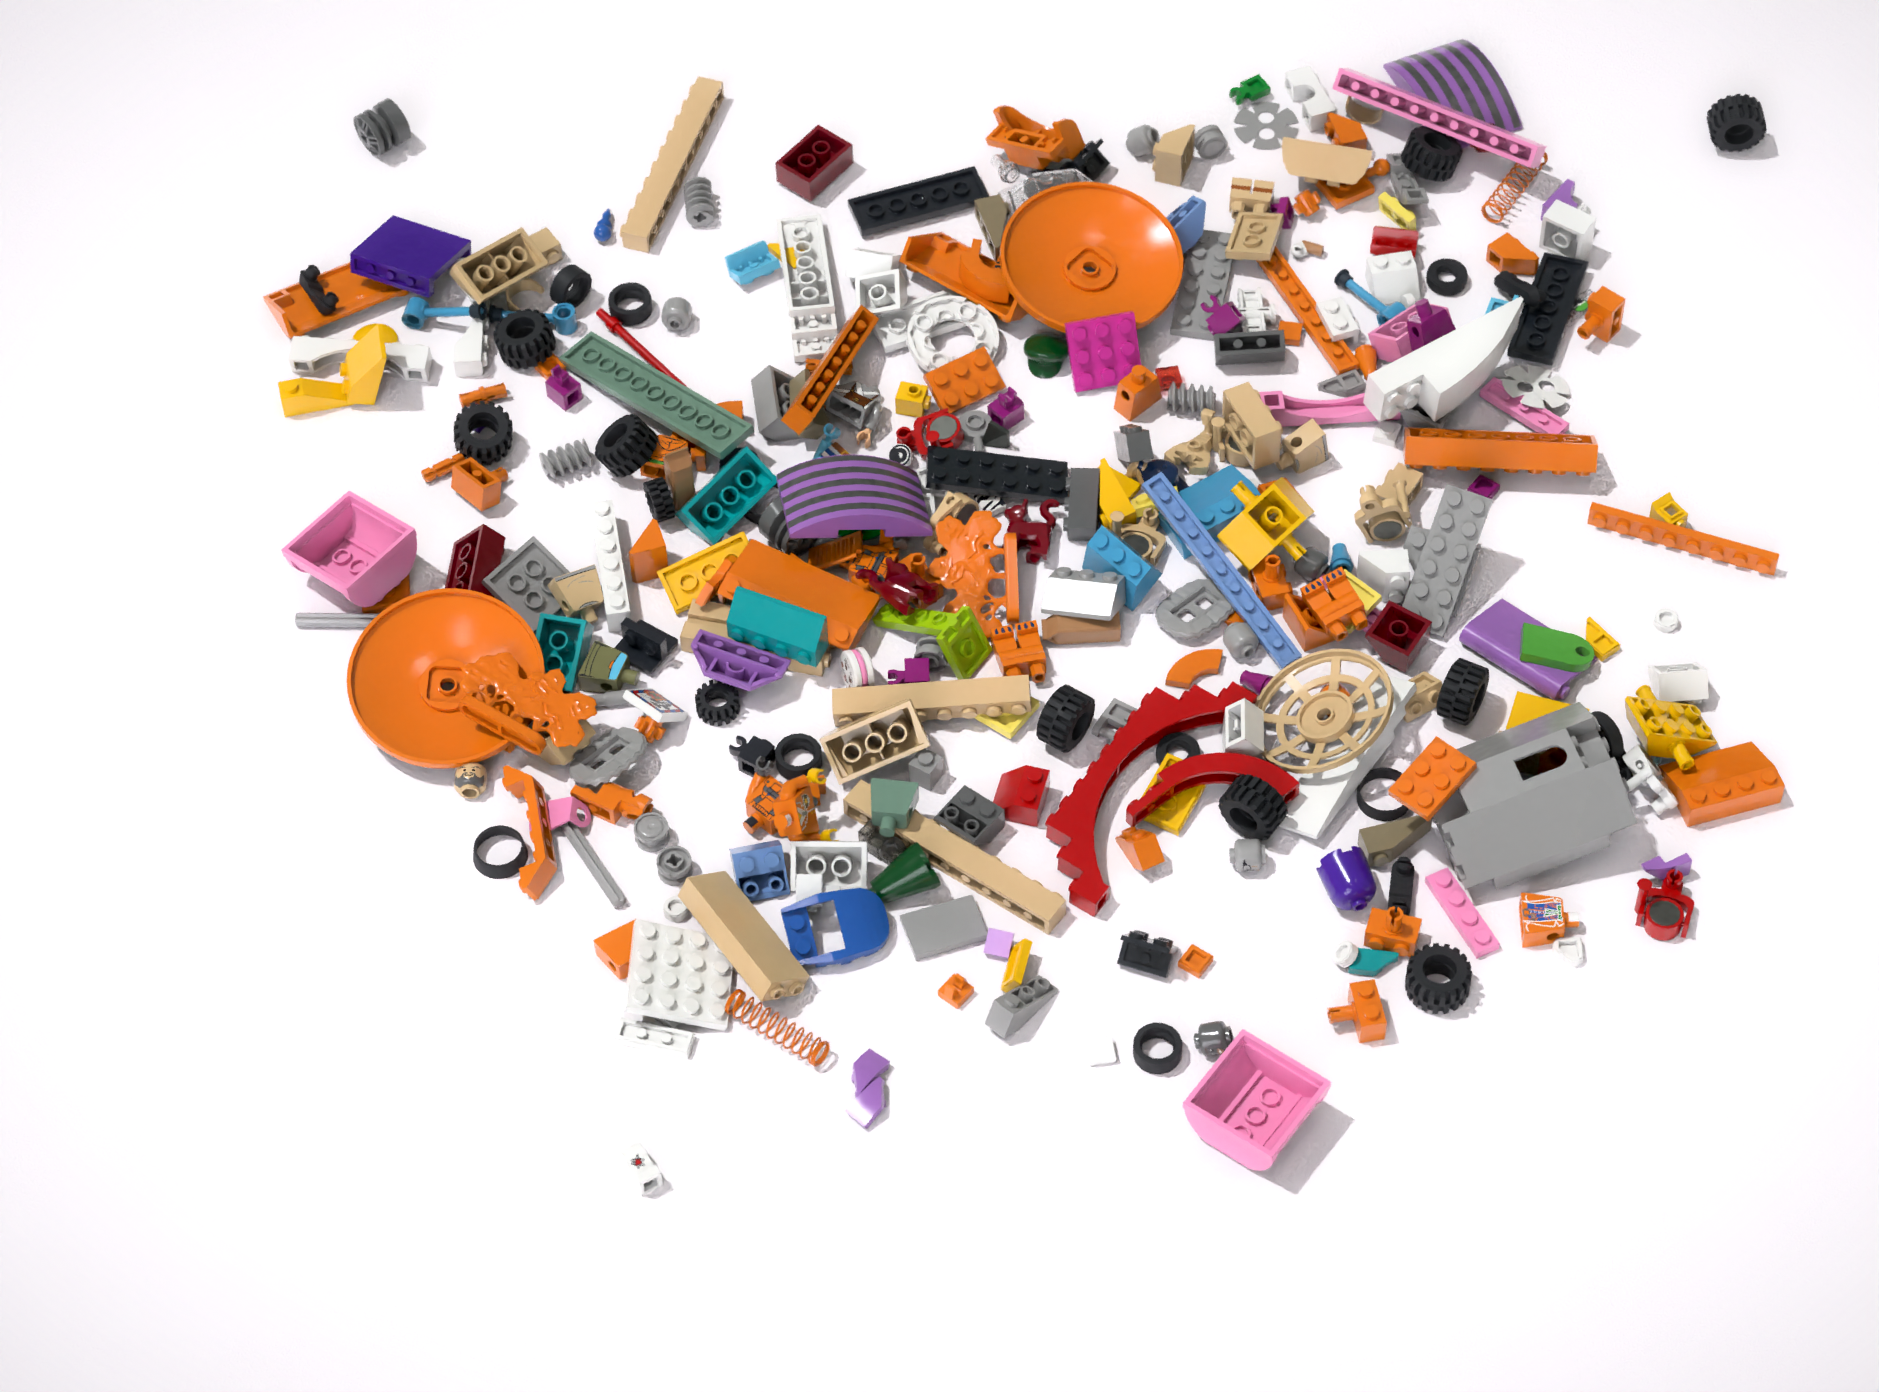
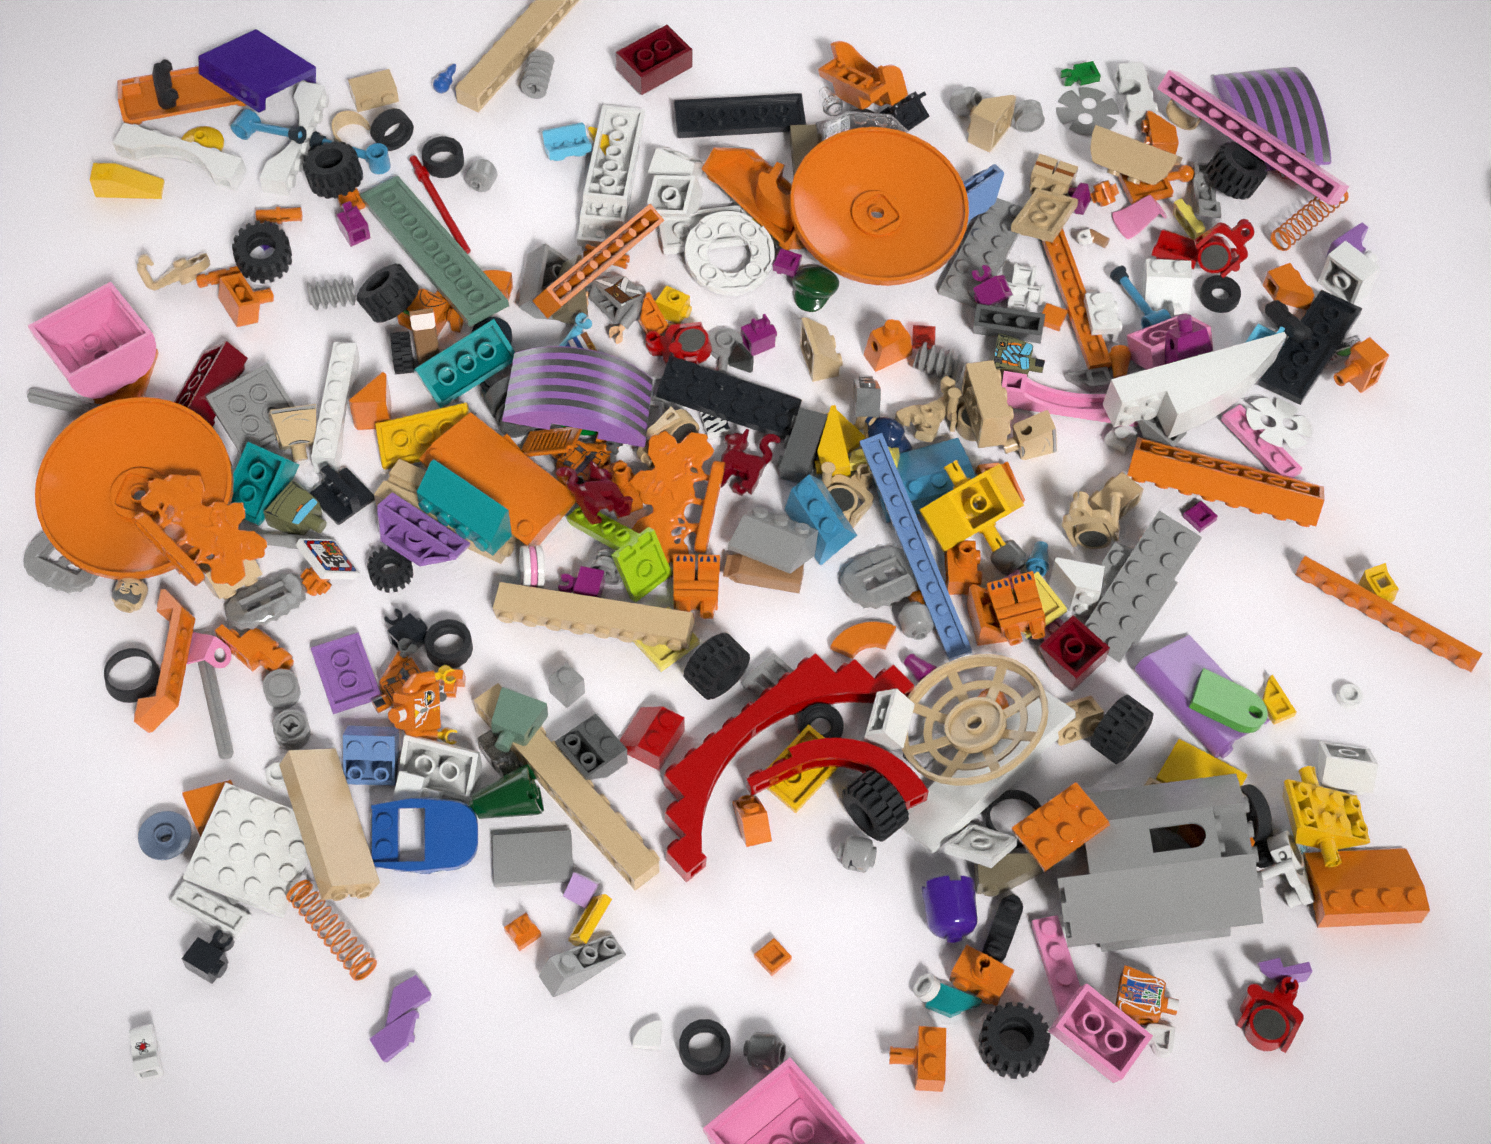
camera: 10 degrees right, 5 degrees up
yellow slope [340,324,387,405] -> none
tan windscreen [449,227,549,305] -> none
orange tile [695,555,737,607] -> none
tan windscreen [819,699,931,785] -> none
black tile [889,444,913,467] -> none
orange plate [923,346,1006,414] -> none
dark pink plate [1064,311,1141,392] -> none
black bracket [1117,930,1179,978] -> none
none -> light grey piece [23,531,100,594]
none -> tan animal [136,253,211,291]
none -> sand blue dish [138,811,192,860]
none -> black brick [181,930,235,984]
none -> medium lavender plate [311,632,381,715]
none -> orange tile [638,292,669,335]
none -> magenta tile [773,249,802,278]
none -> tan slope [800,317,843,382]
none -> white tile [945,823,1017,868]
none -> torso [993,334,1045,383]
none -> bright pink brick [1048,984,1153,1083]
none -> bright pink piece [1112,195,1167,239]
none -> red piece [1194,219,1255,278]

